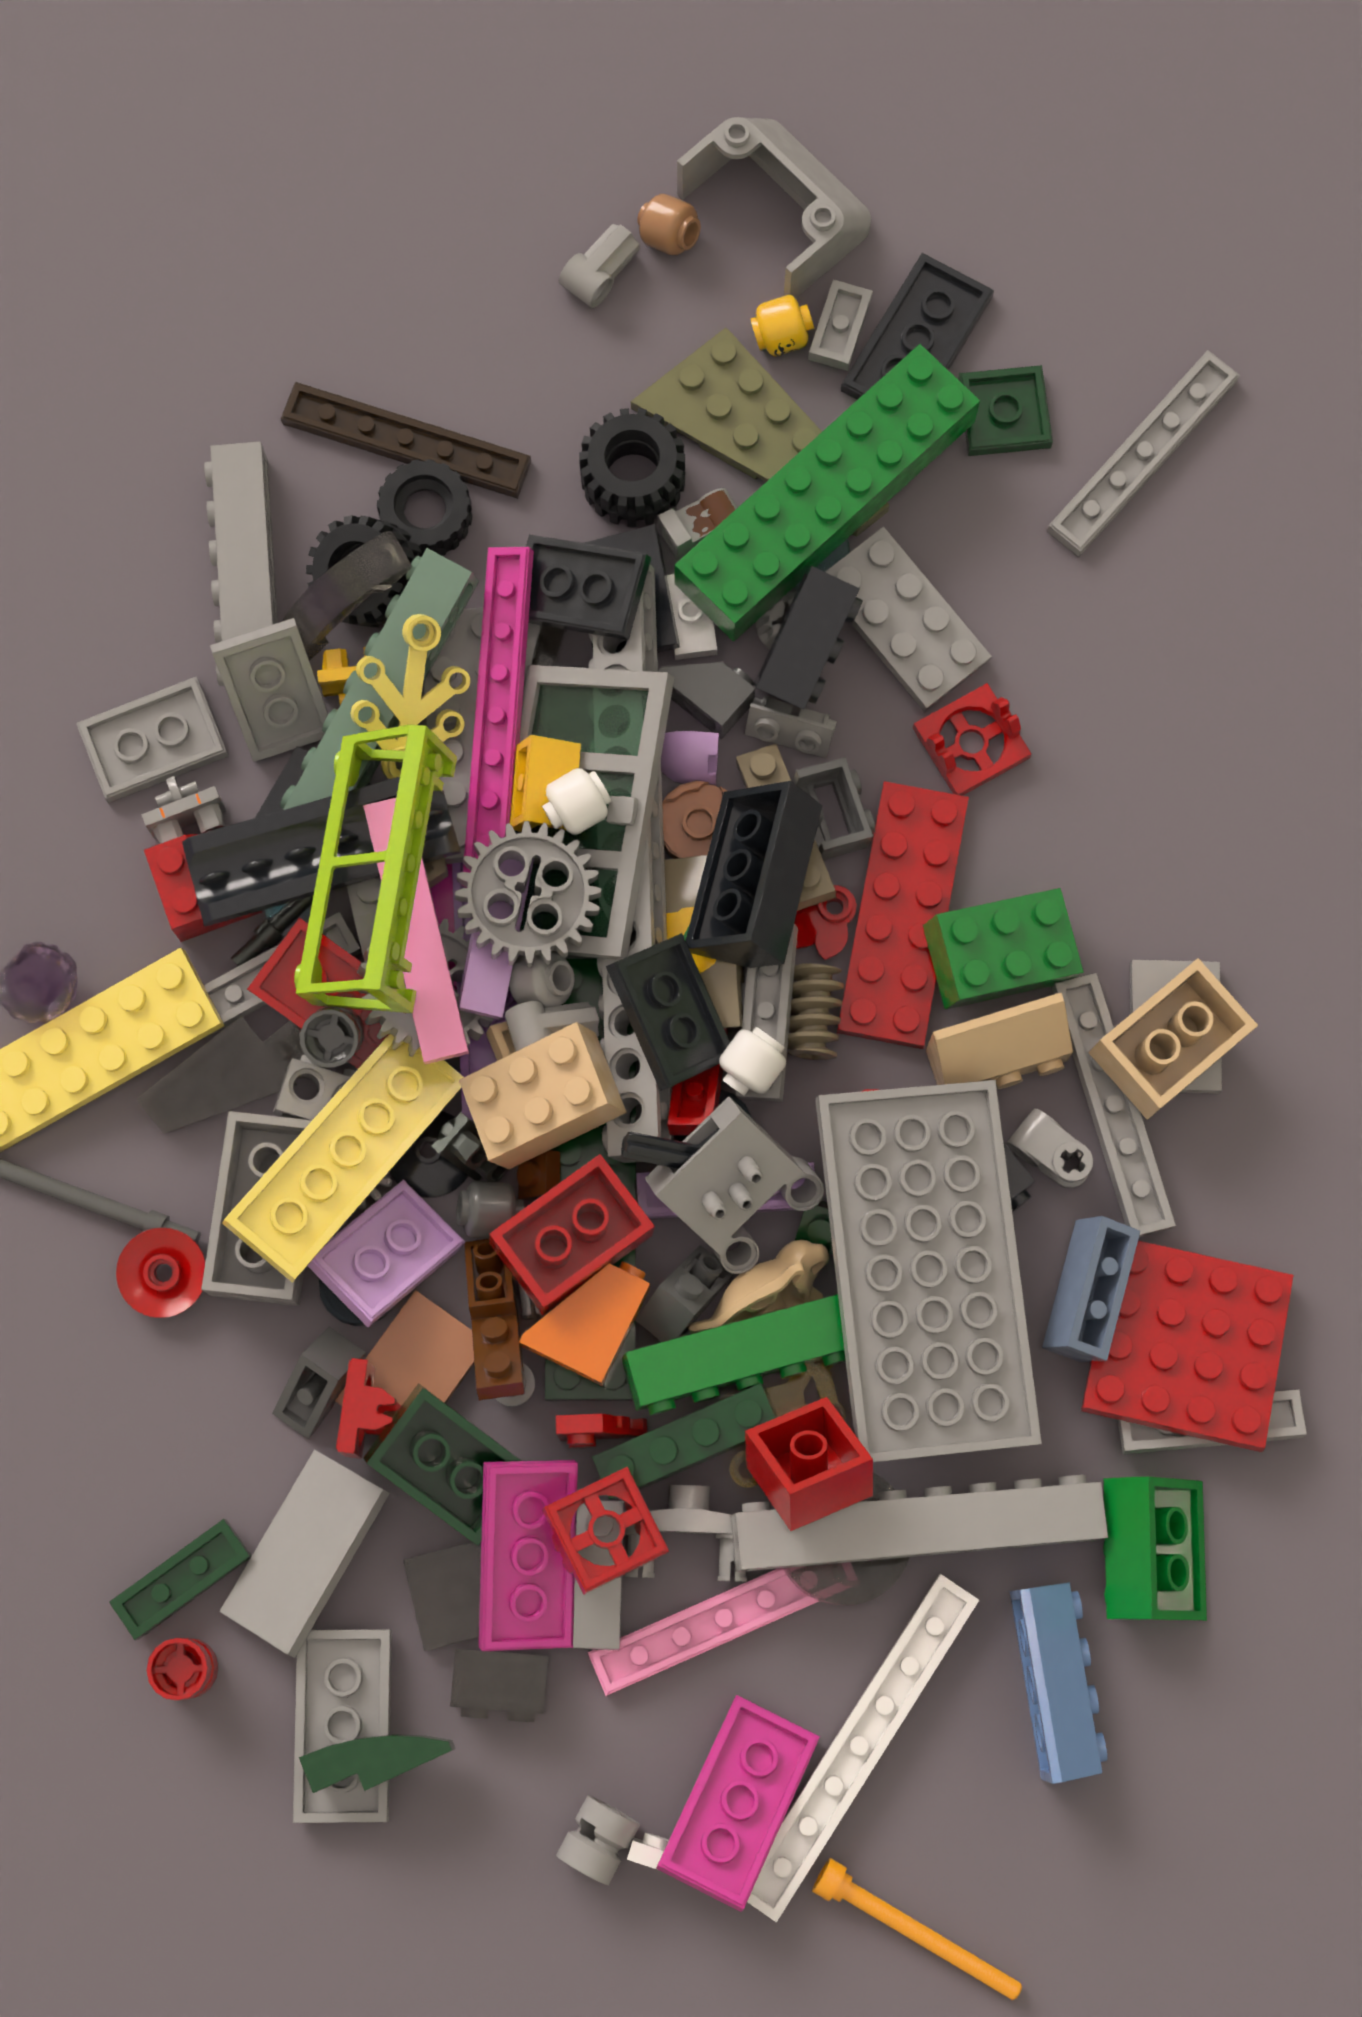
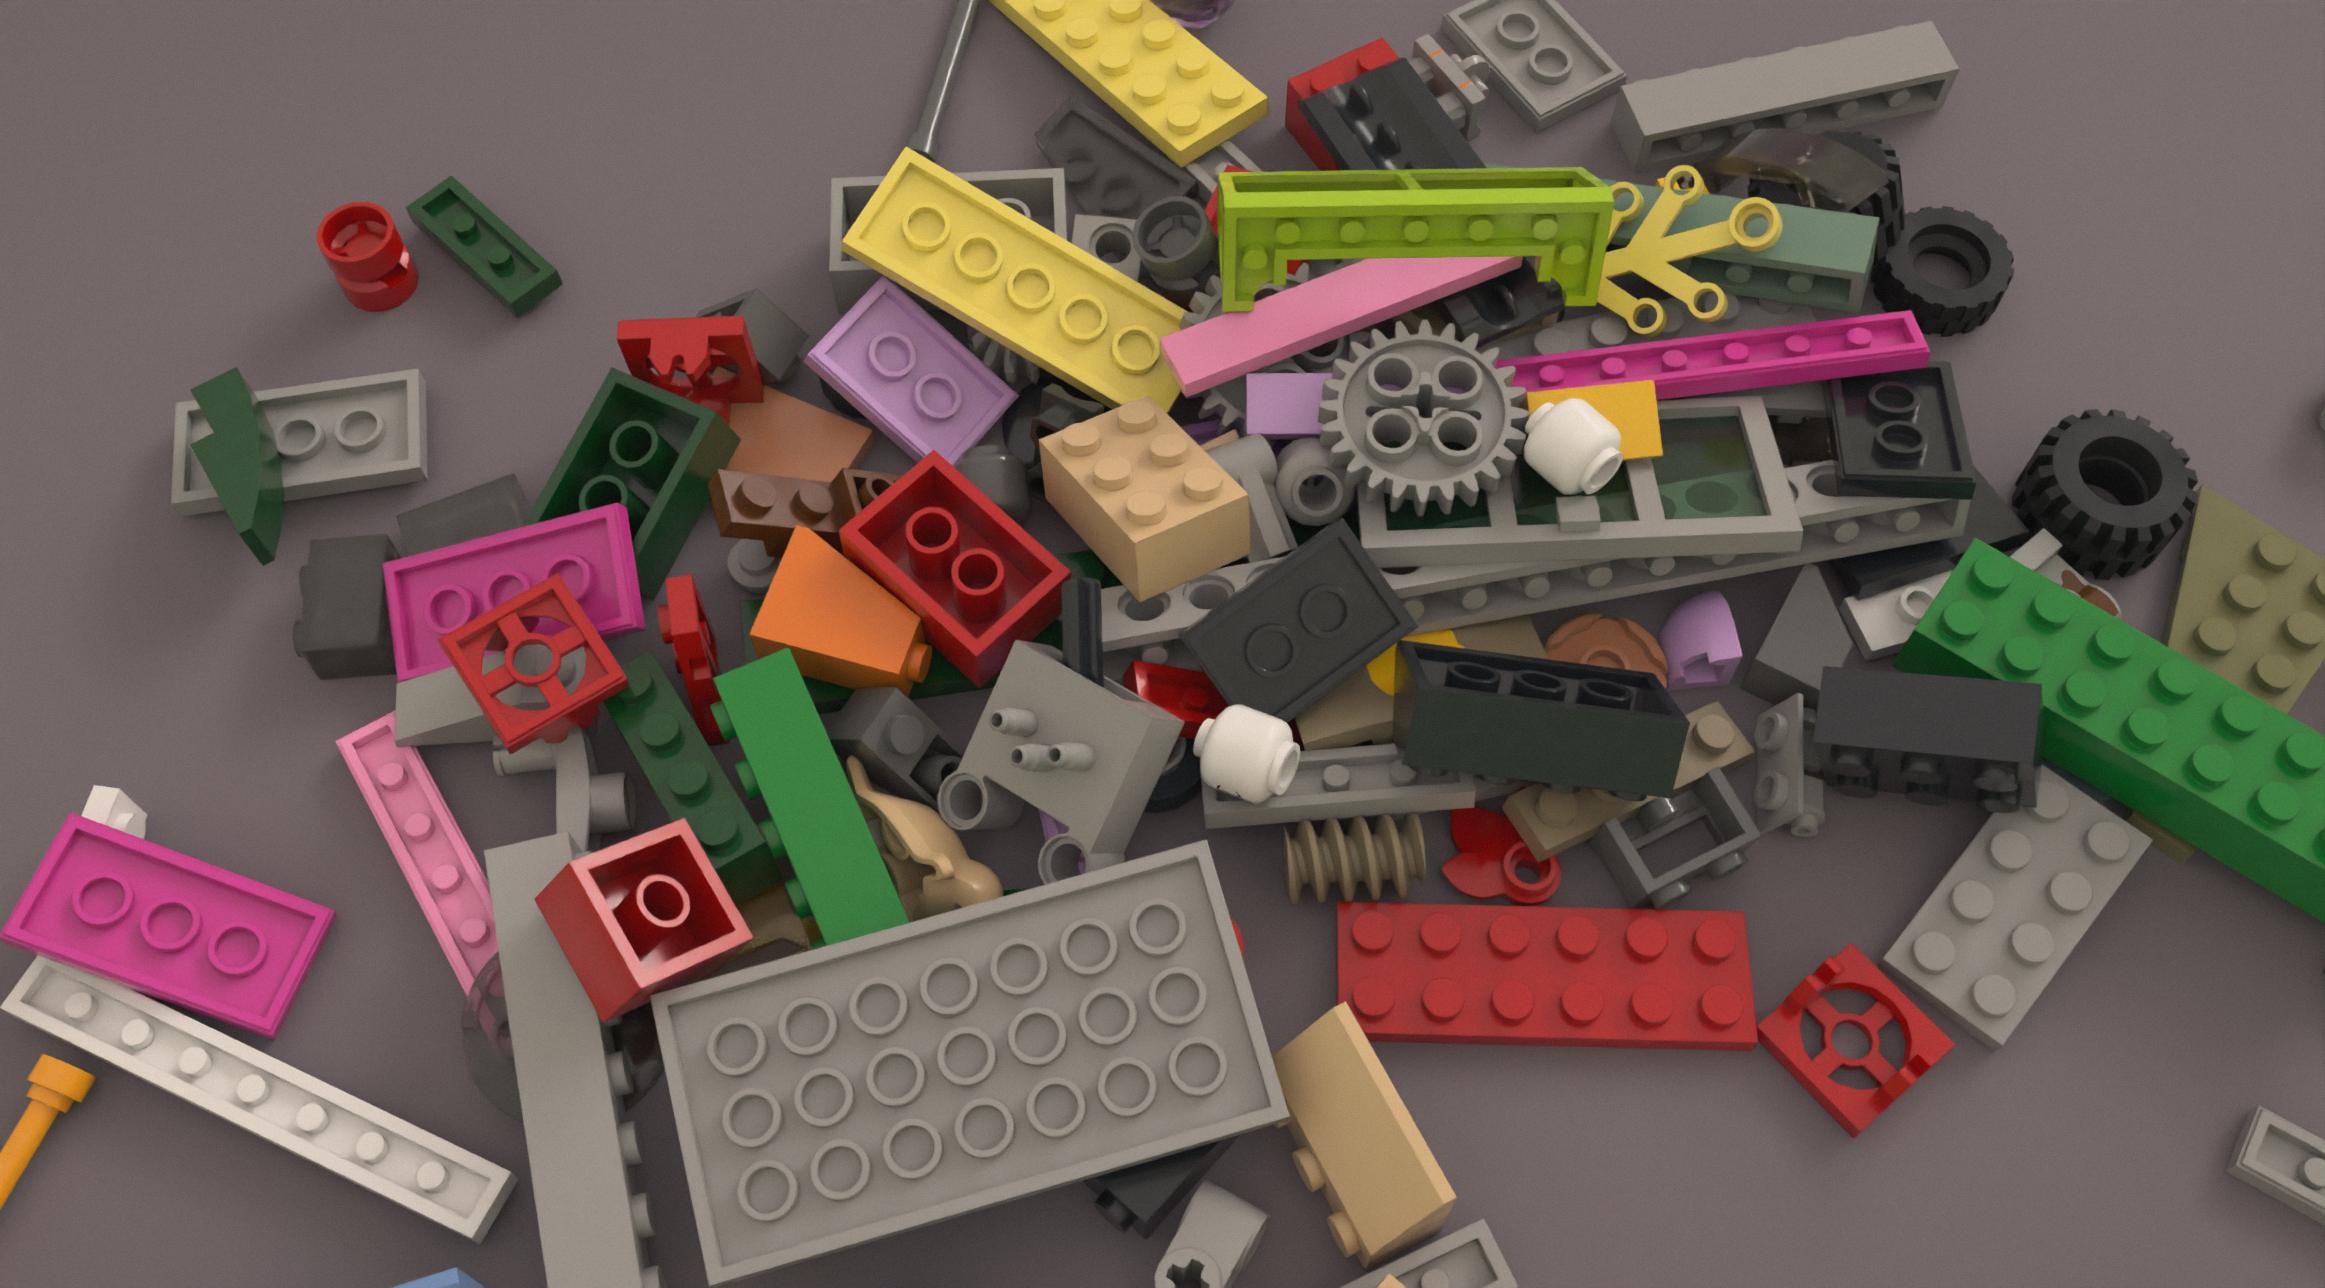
camera: 80 degrees right, 15 degrees down
red dish [116,1228,206,1318] -> none
light grey plate [210,618,328,762] -> none
light grey tile [219,1449,390,1658] -> none
dark brown tile [281,382,532,499] -> none
reddish brown plate [517,1150,560,1201] -> none
light grey wheel [556,1795,640,1886] -> none
green brick [923,888,1084,1010] -> none

